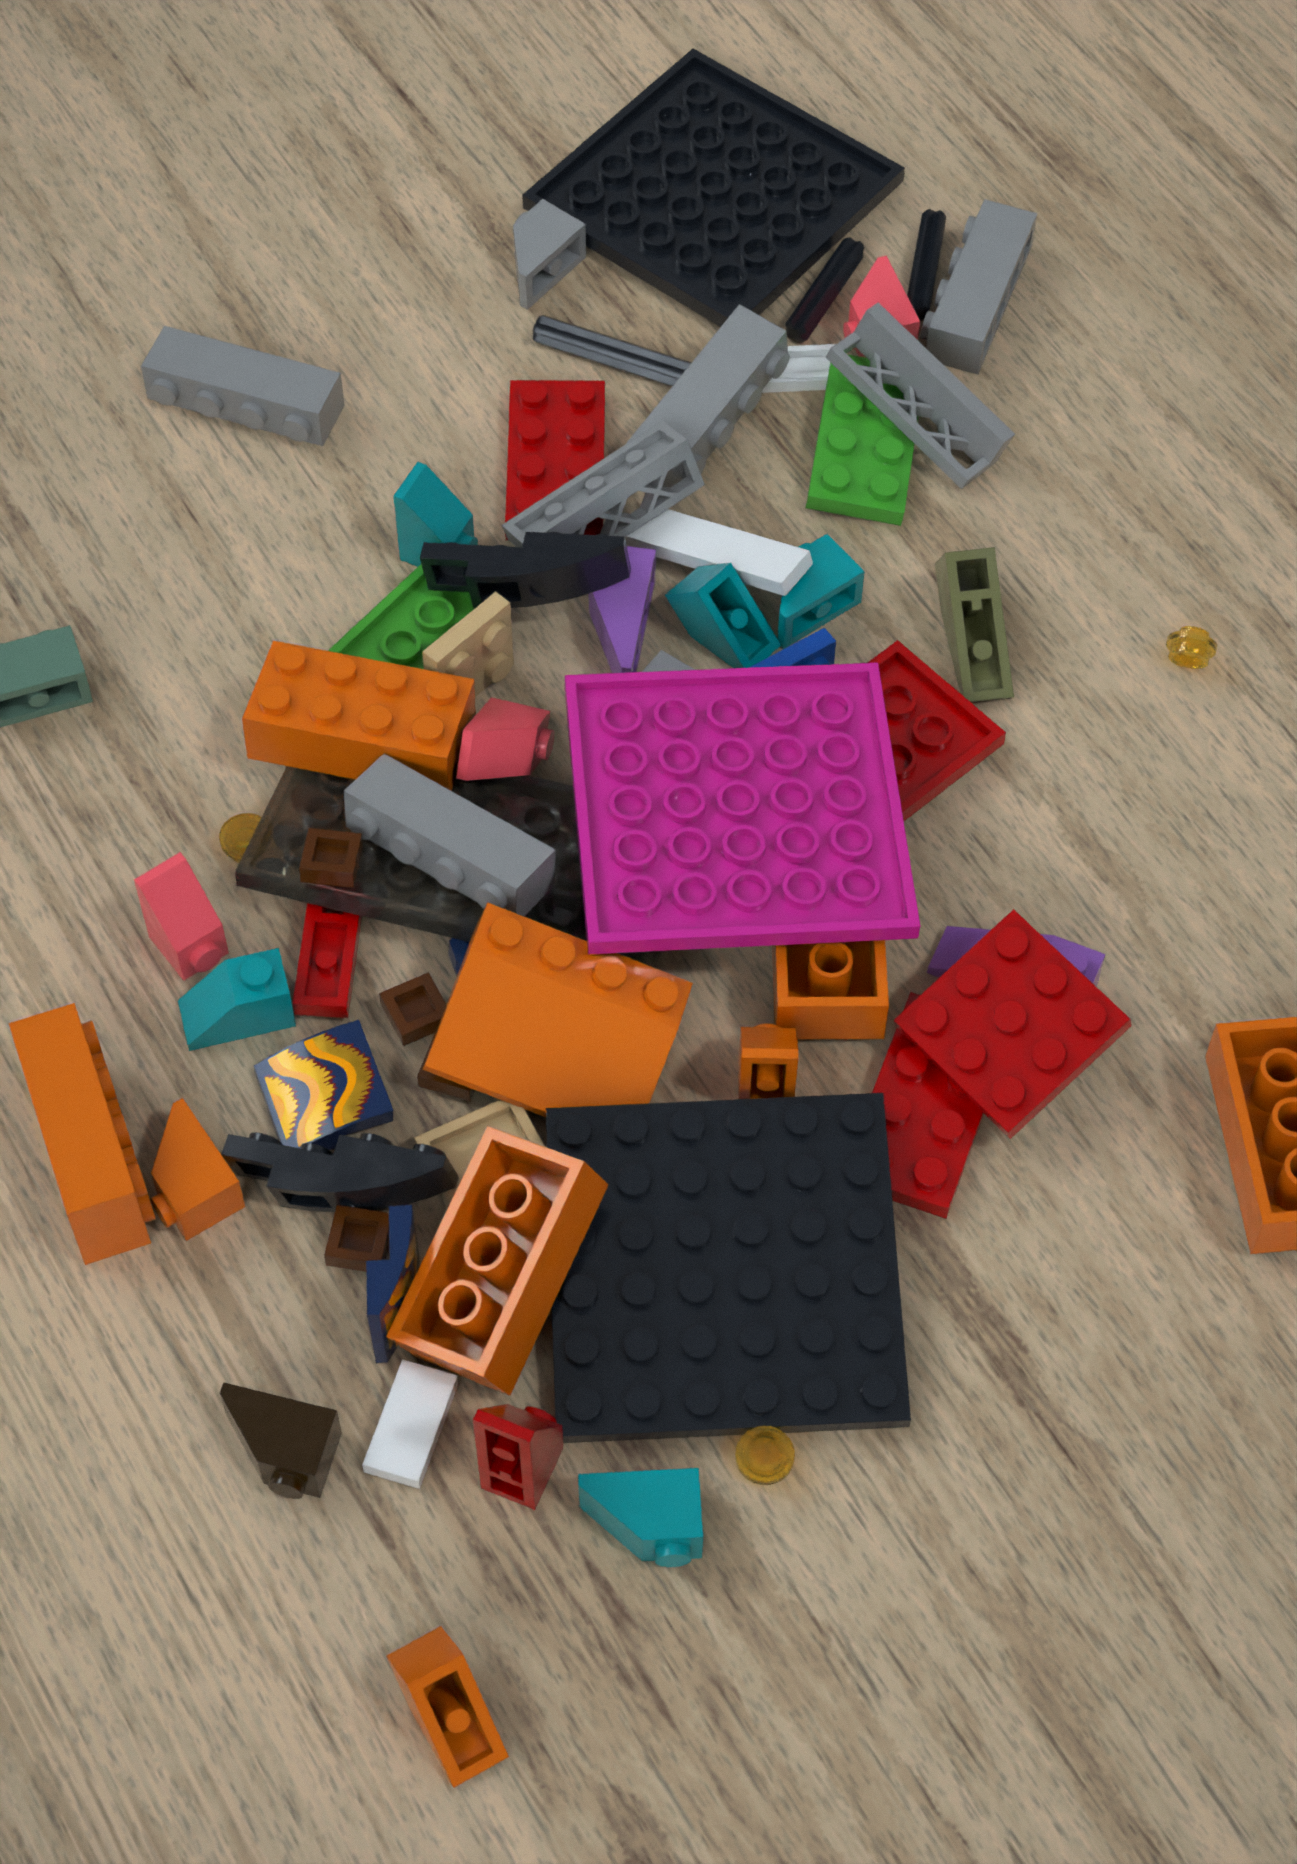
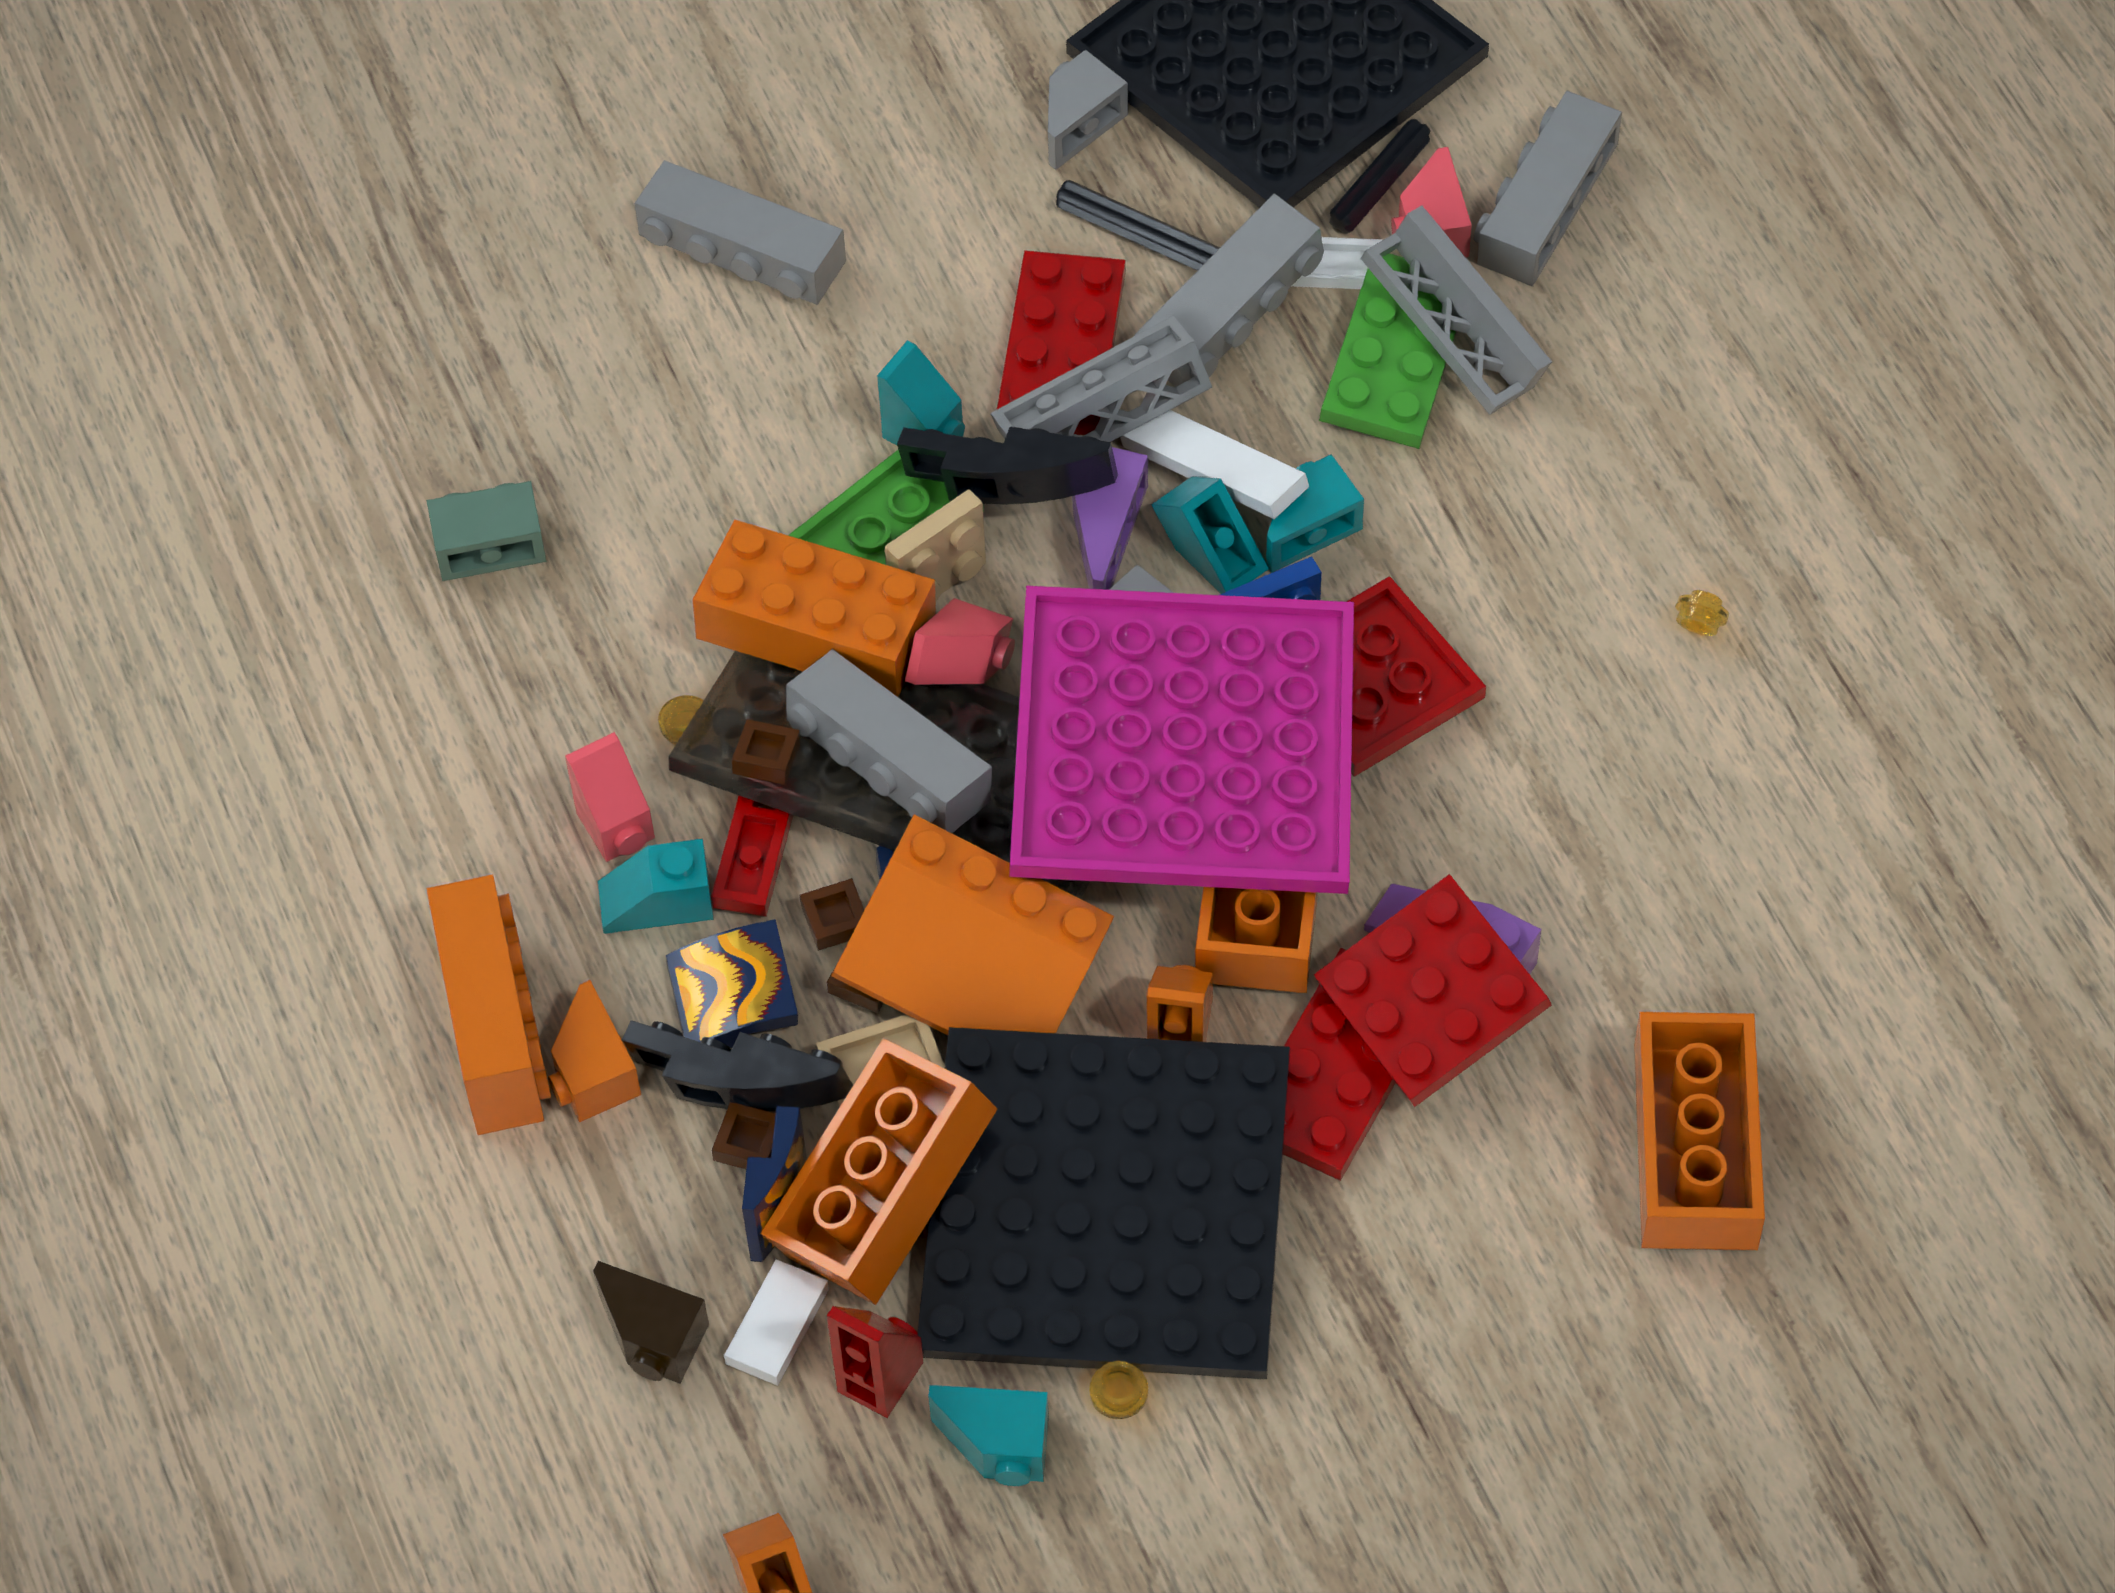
camera: 10 degrees right, 0 degrees up
black axle [907,209,946,321] -> none
olive slope [935,547,1014,703] -> none

